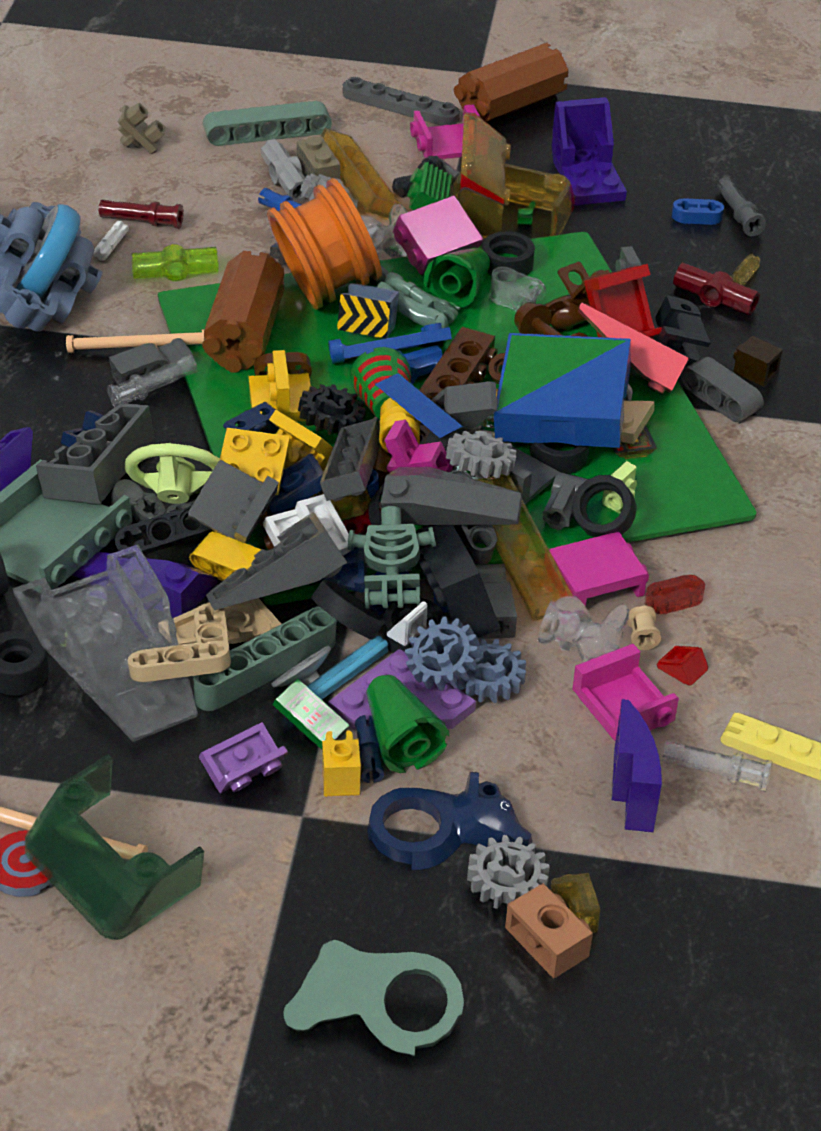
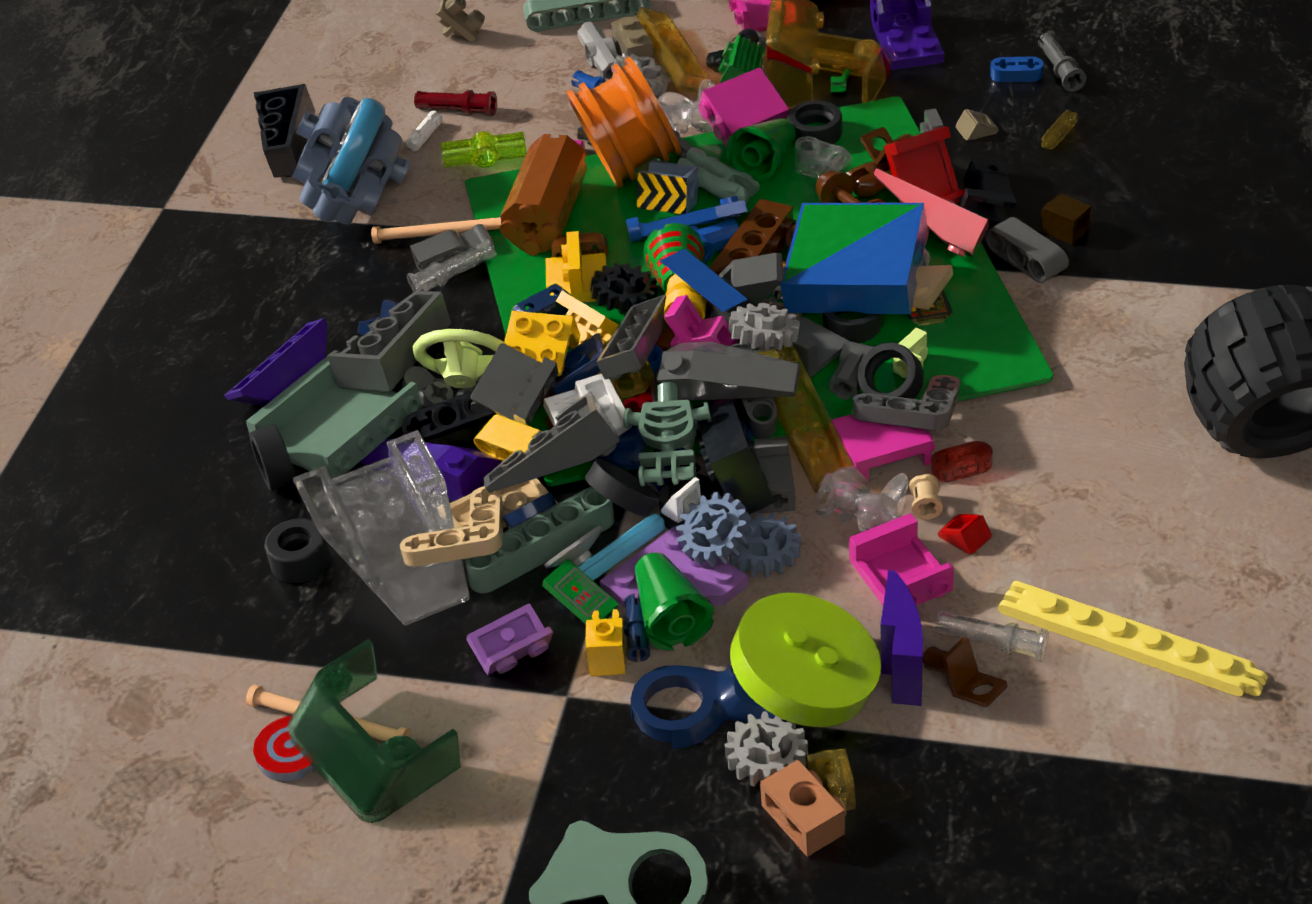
camera: 10 degrees right, 0 degrees up
dark red piece [673,262,760,316] -> none
none -> dark blue piece [502,492,557,530]
none -> lime brick [730,593,881,727]
none -> dark grey beam [852,375,960,430]
none -> reddish brown bracket [923,637,1008,707]
none -> dark tan slope [956,109,999,141]

